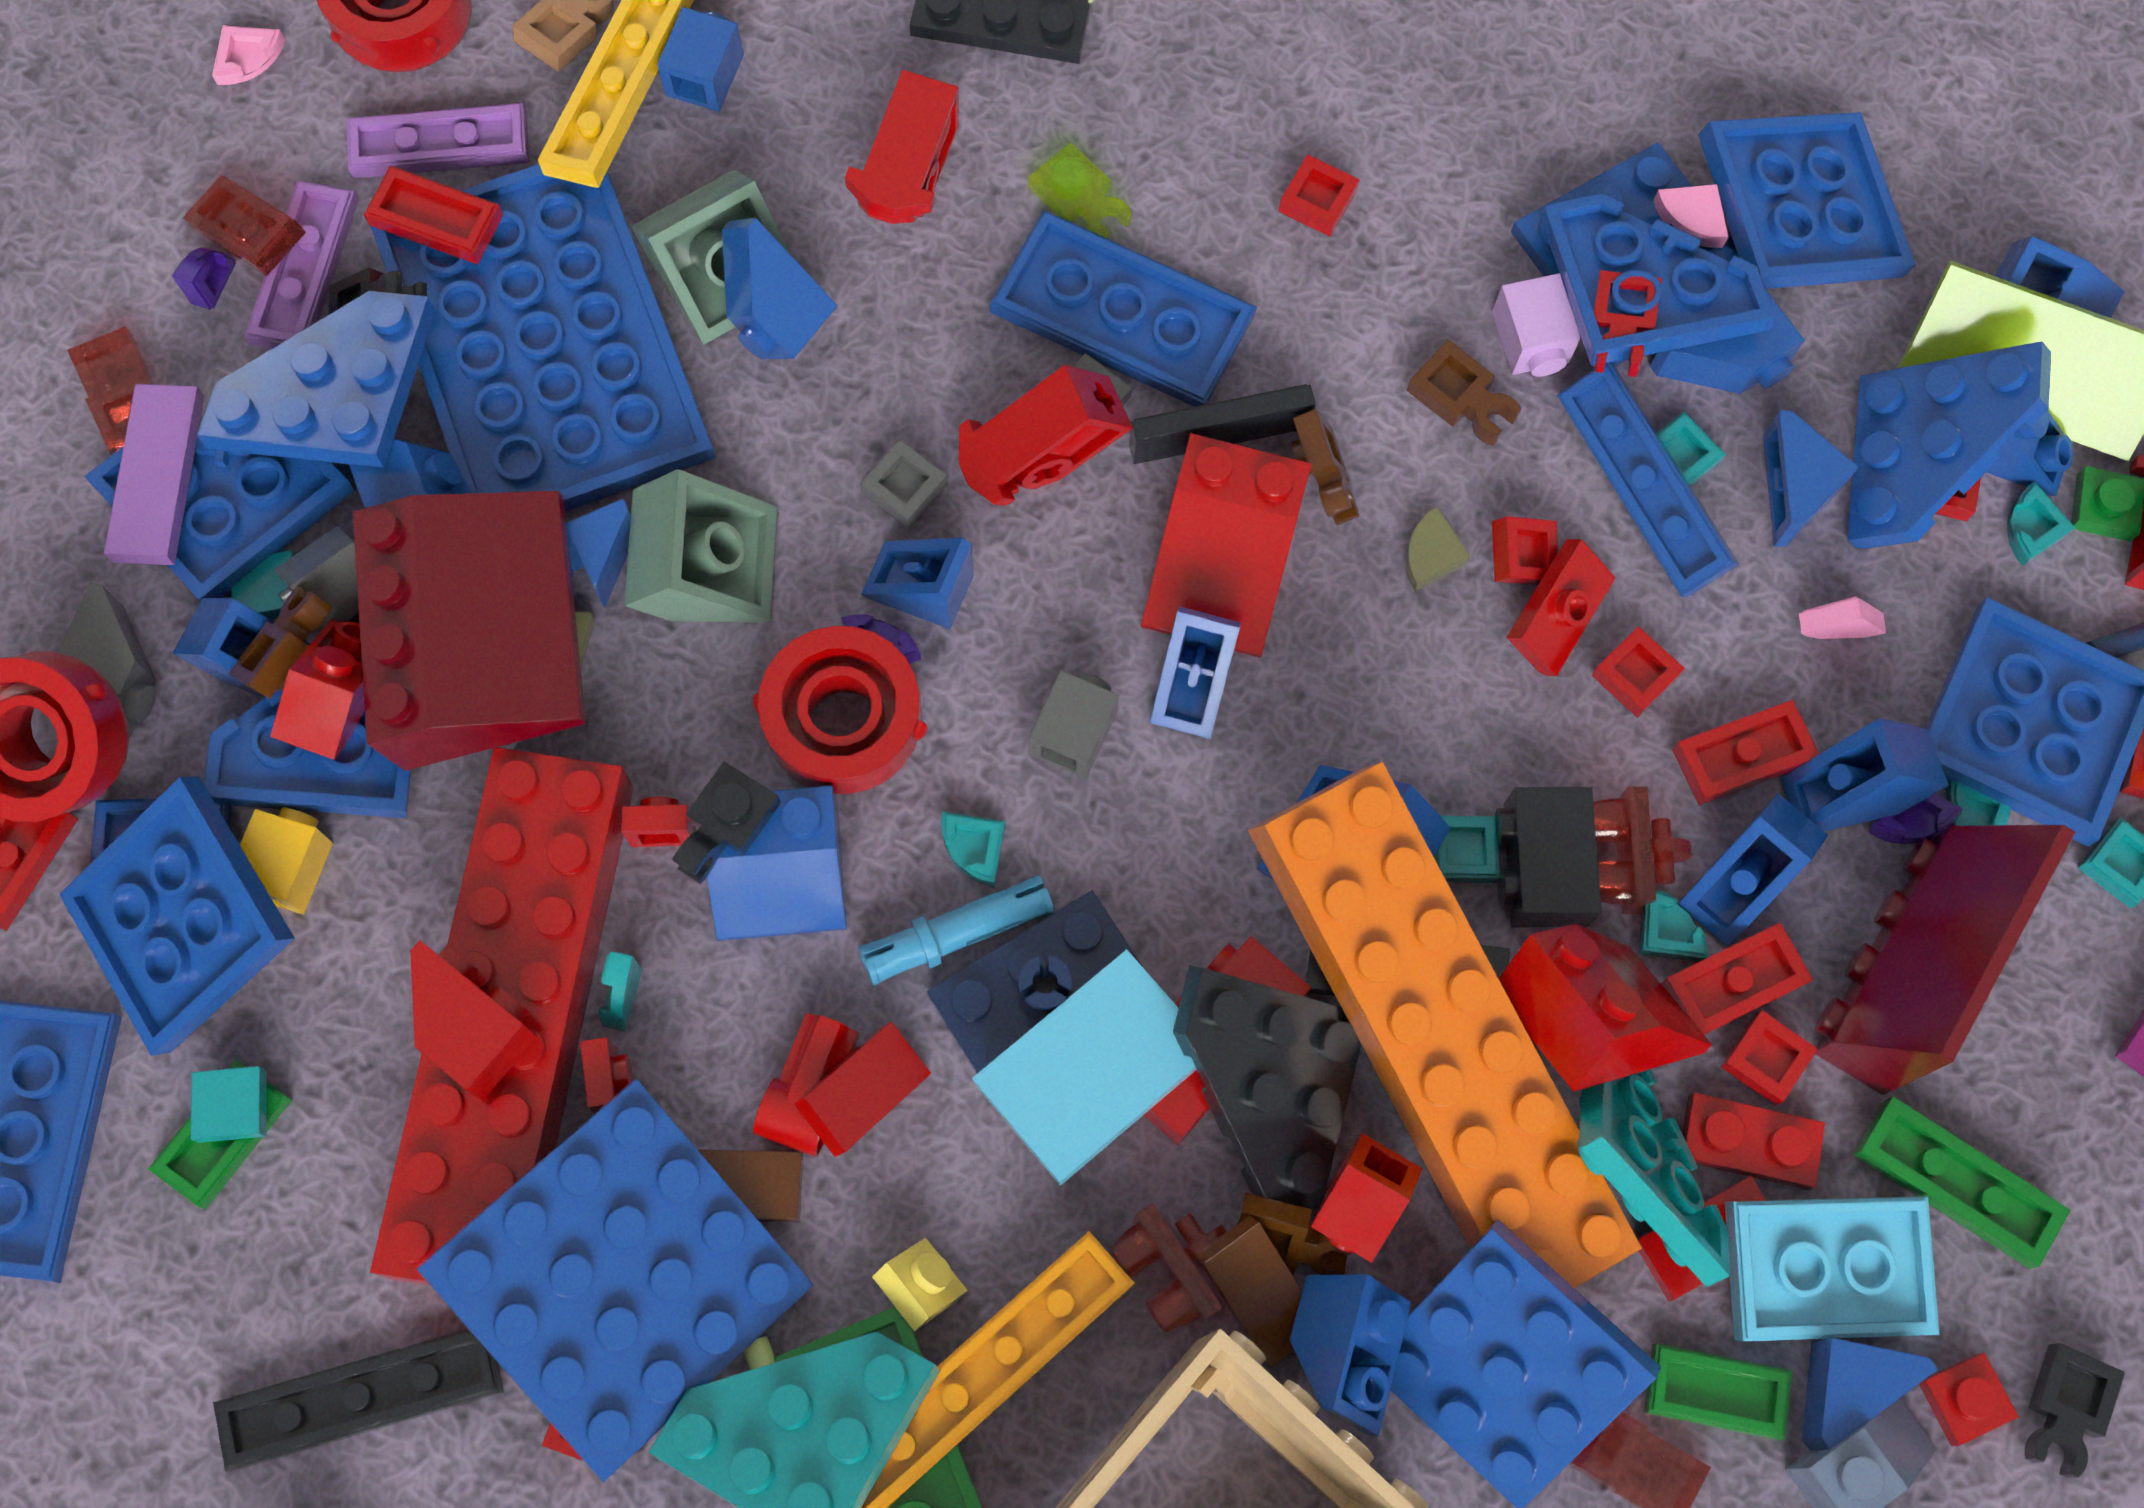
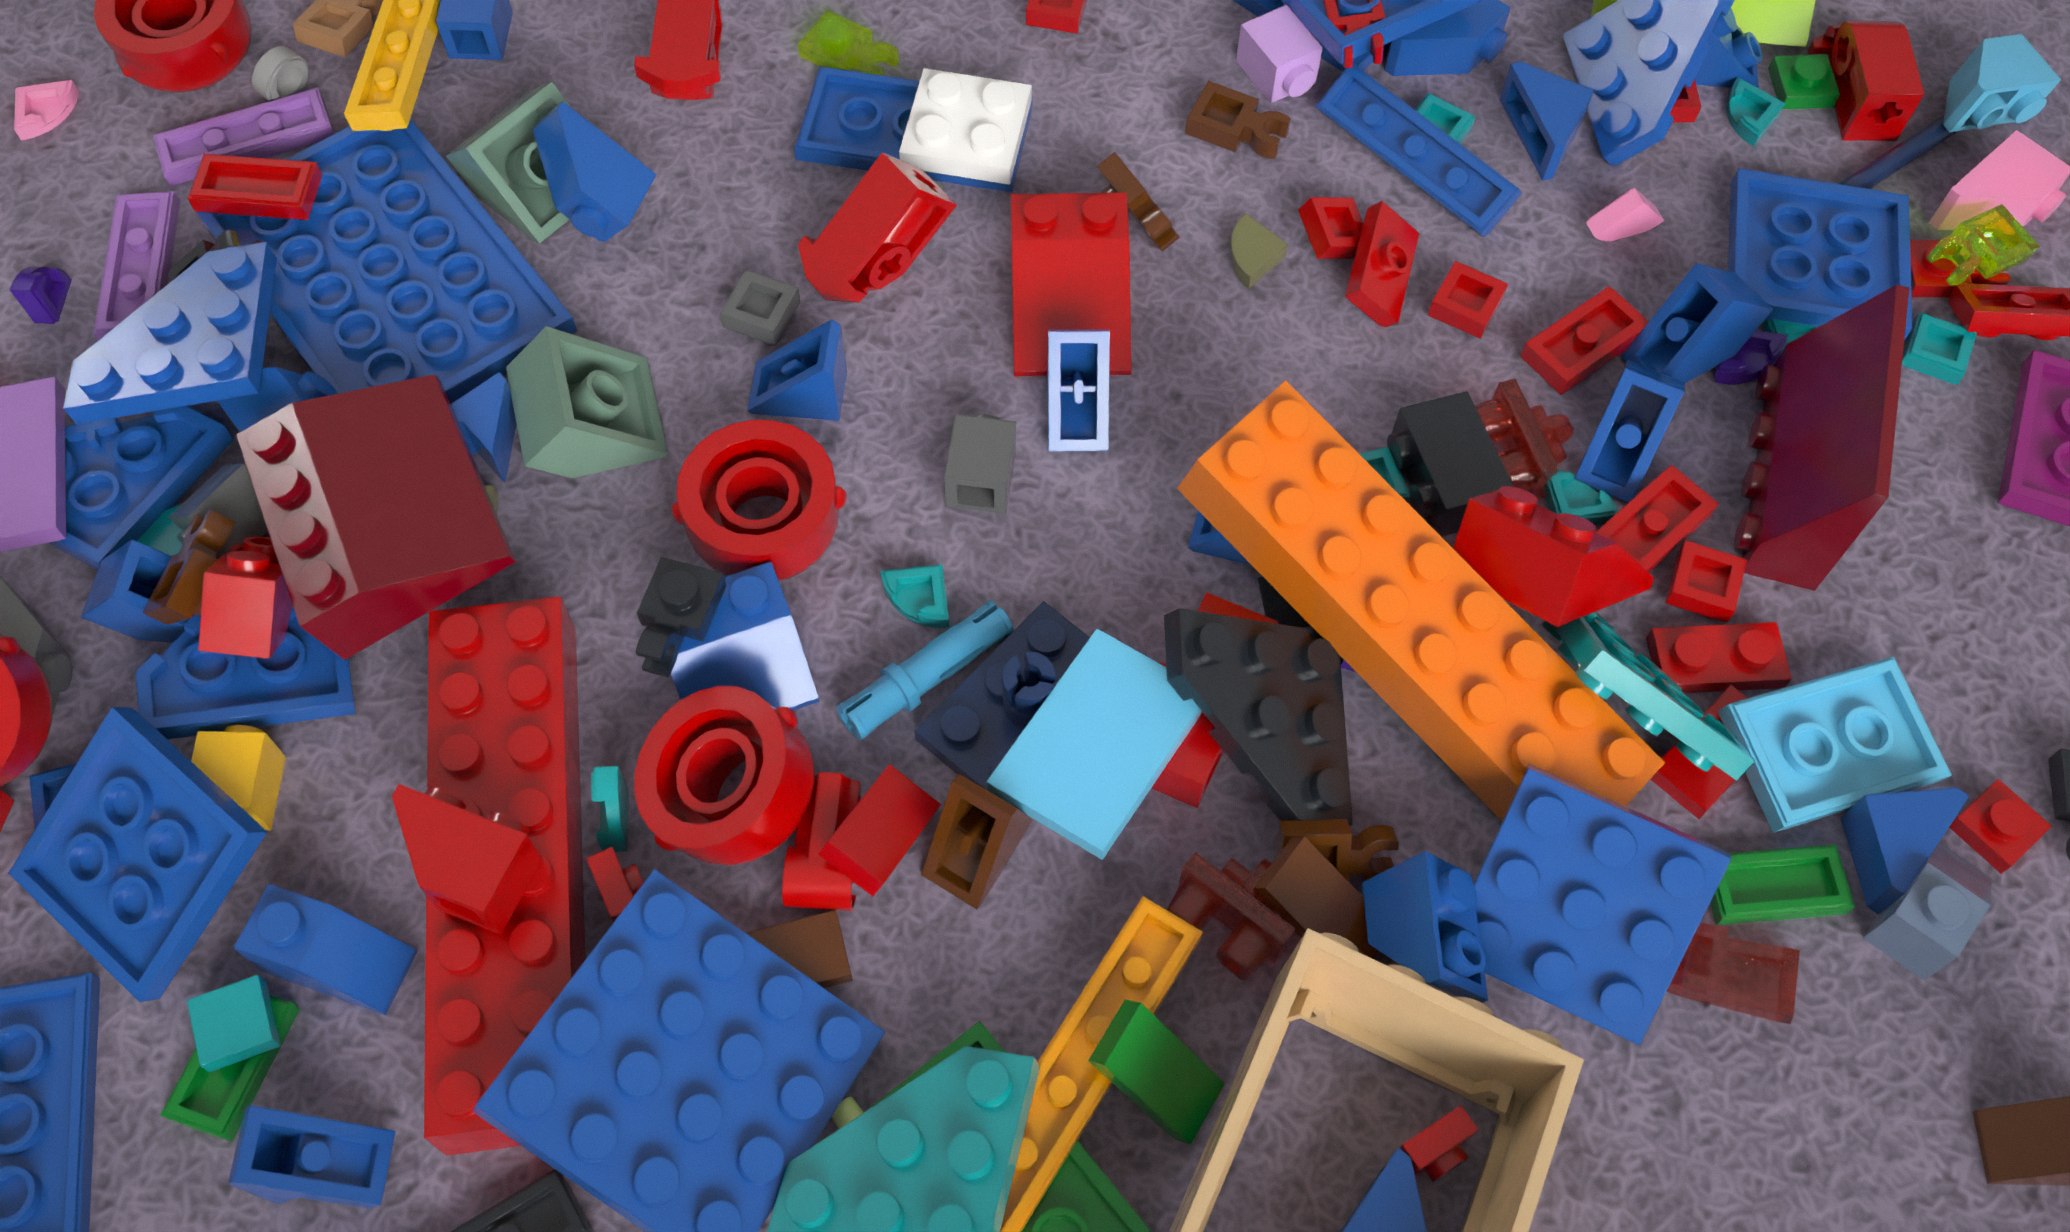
camera: 15 degrees left, 10 degrees down
clear red plate [183,175,306,277] -> none
red plate [621,796,696,848] -> none
light yellow plate [872,1237,968,1331] -> none
black tile [1129,384,1316,464] -> none
red slope [1311,1133,1423,1263] -> none
green plate [1853,1096,2071,1269] -> none
none -> blue slope [228,1105,395,1208]
none -> blue slope [233,883,418,1015]
none -> light grey tile [252,46,308,101]
none -> red piece [634,686,815,865]
none -> white plate [899,68,1032,185]
none -> reddish brown slope [921,774,1033,909]
none -> green tile [1088,999,1225,1145]

